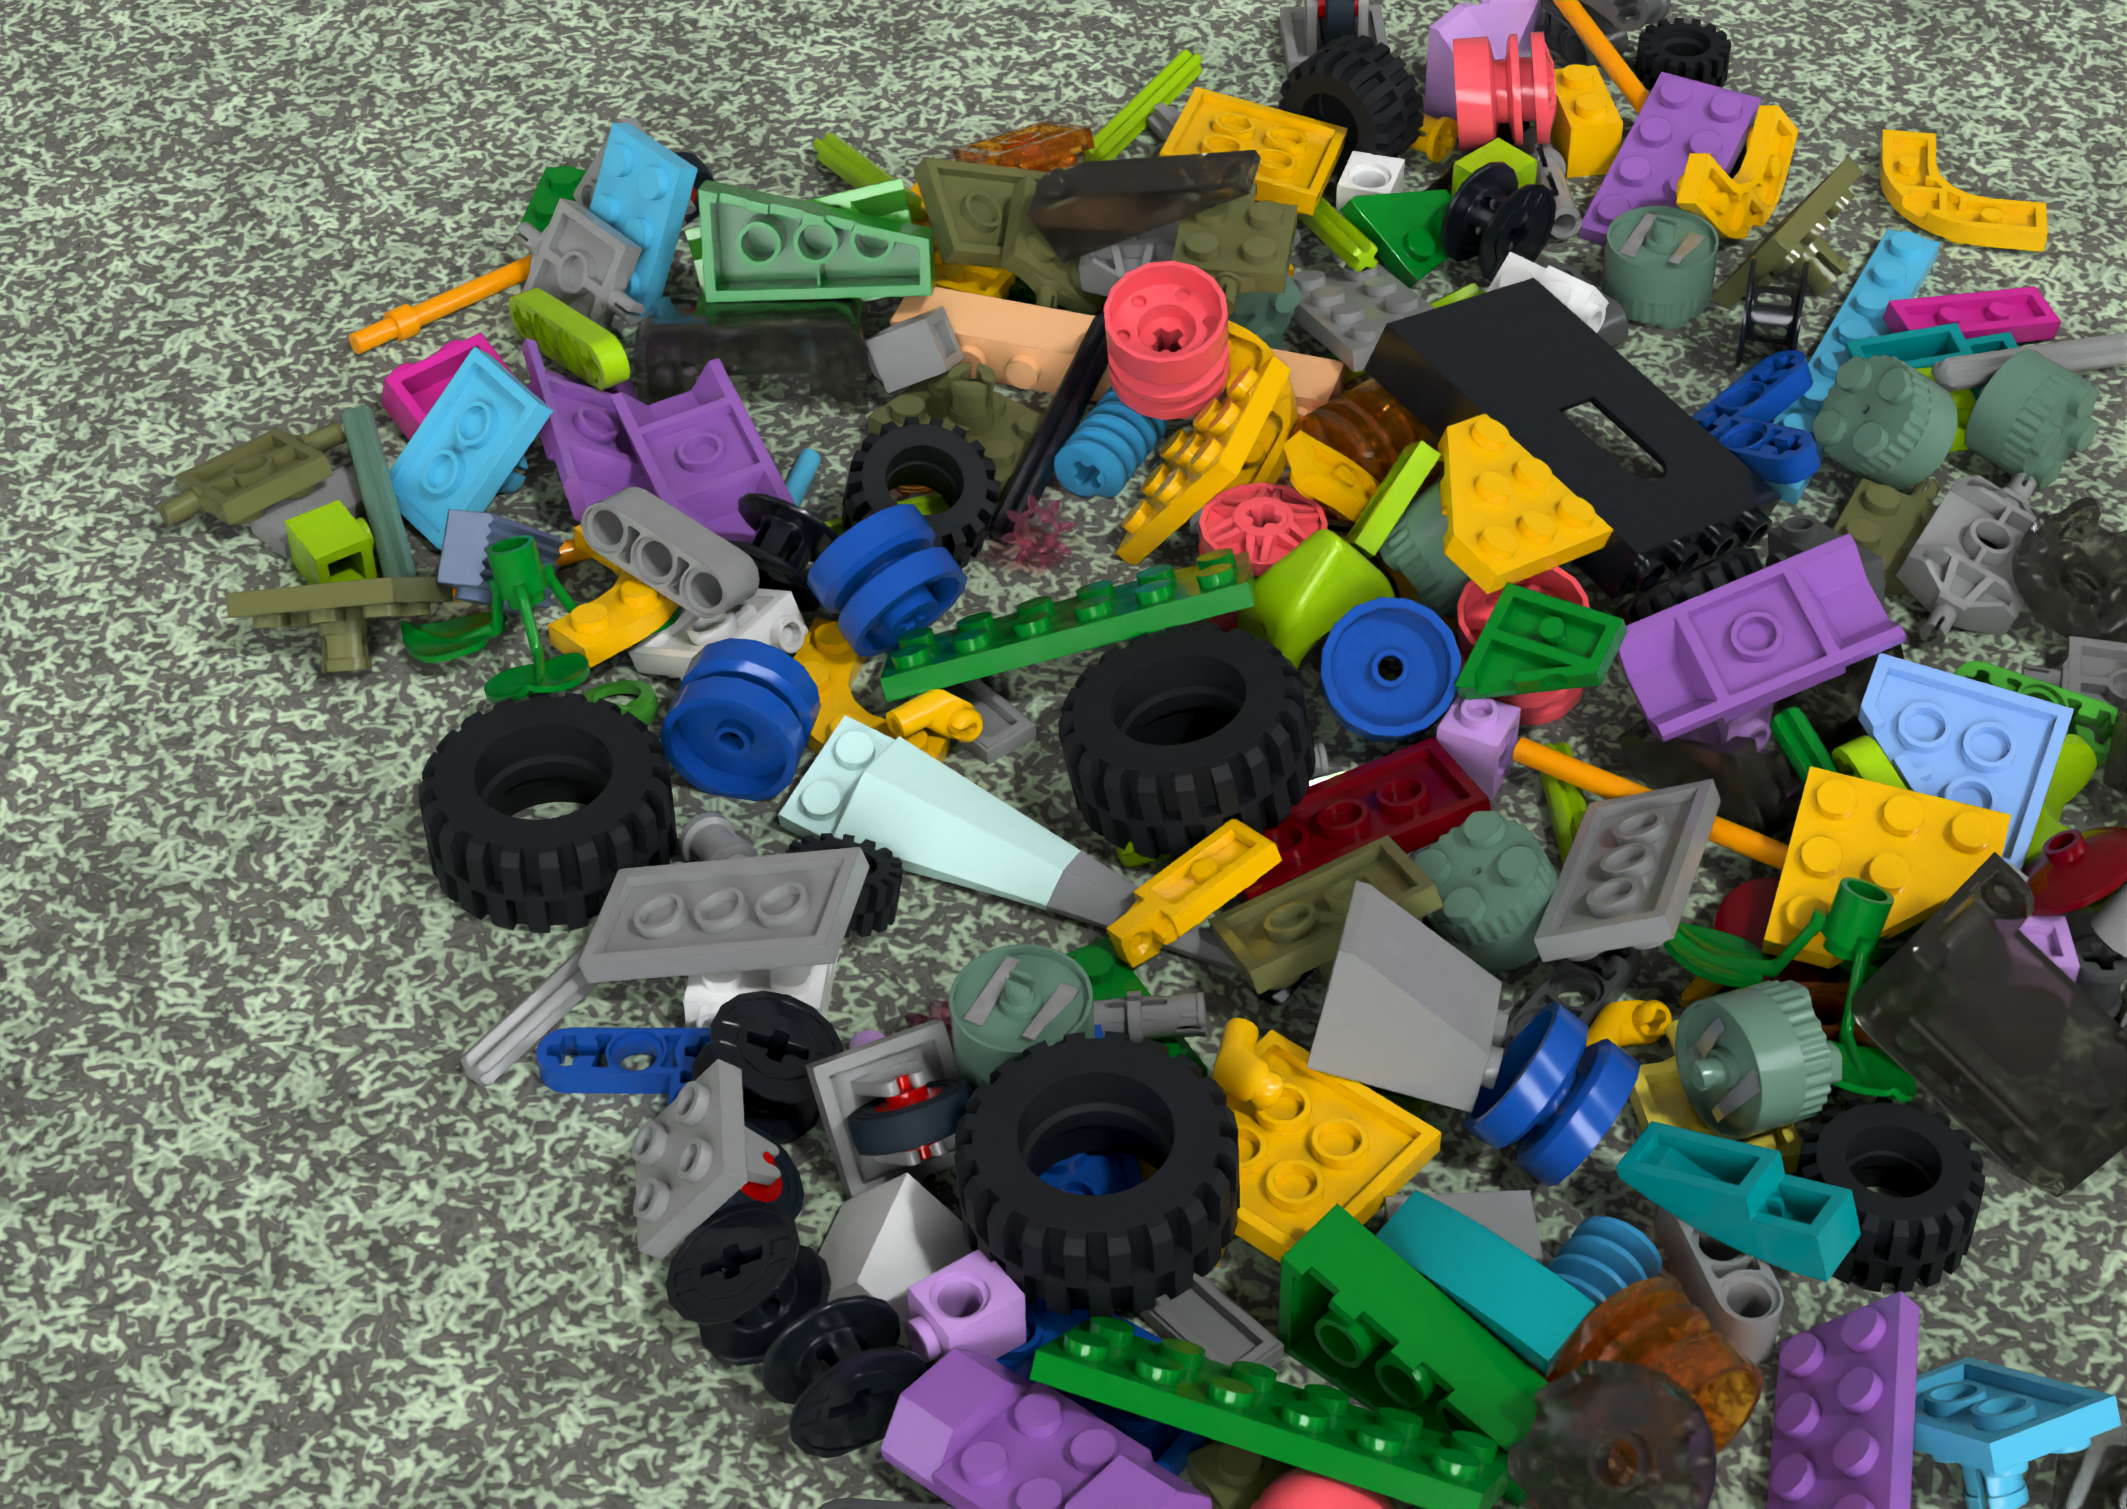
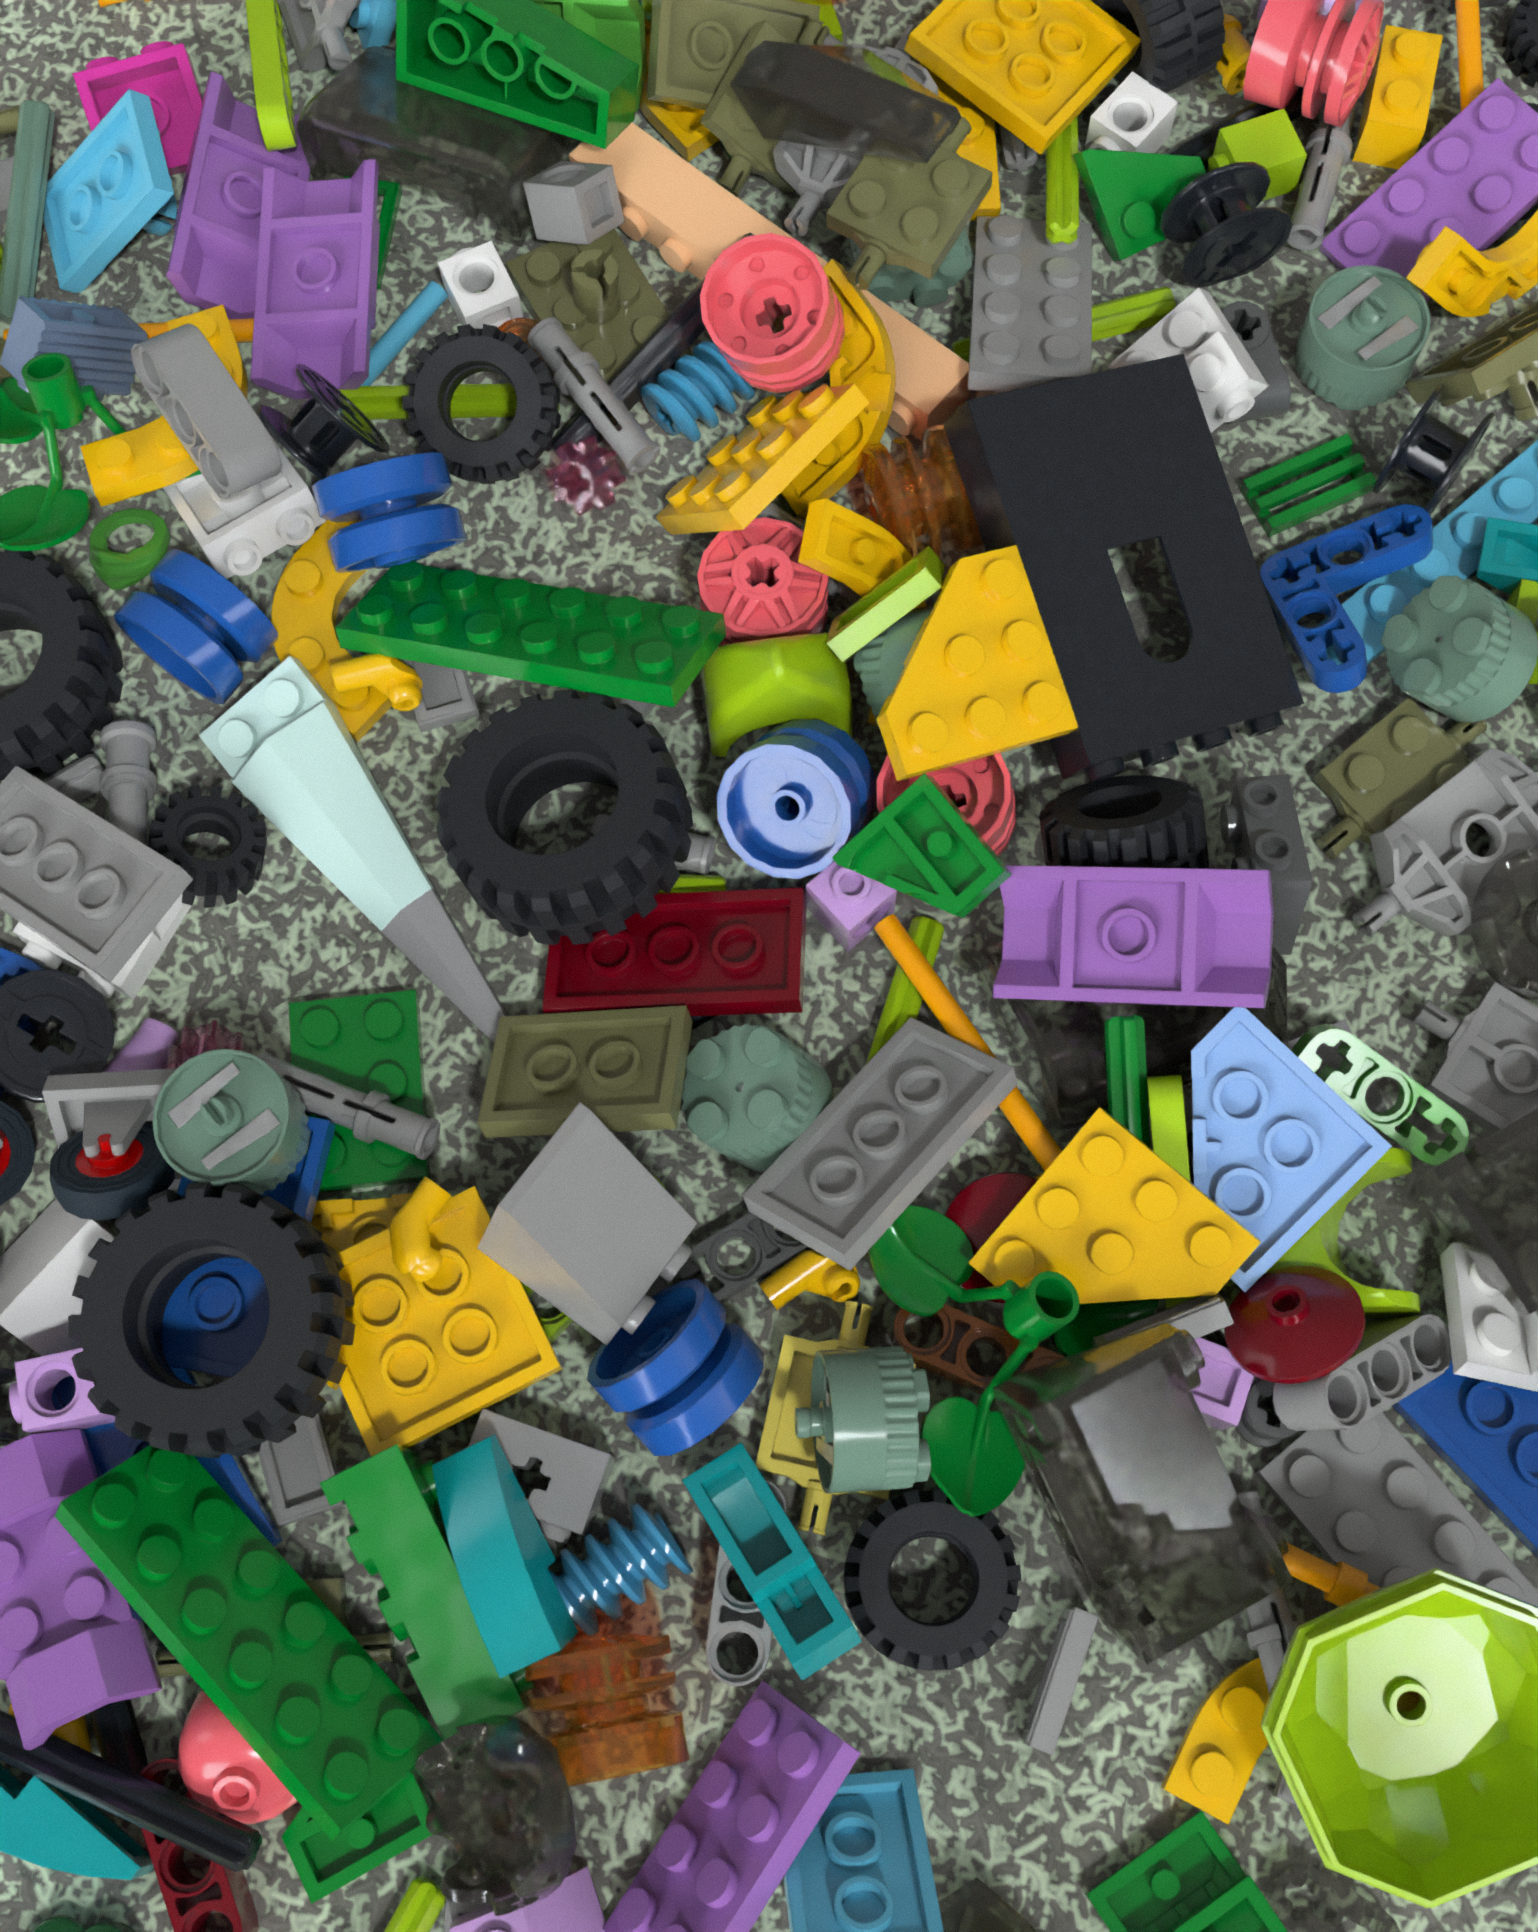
camera: 25 degrees right, 30 degrees up
yellow hinge [1106,818,1282,968] -> none
none -> white brick [438,241,525,333]
none -> light grey pin [527,317,660,473]
none -> light grey tile [1021,1607,1099,1755]
none -> green tile [1240,433,1377,538]

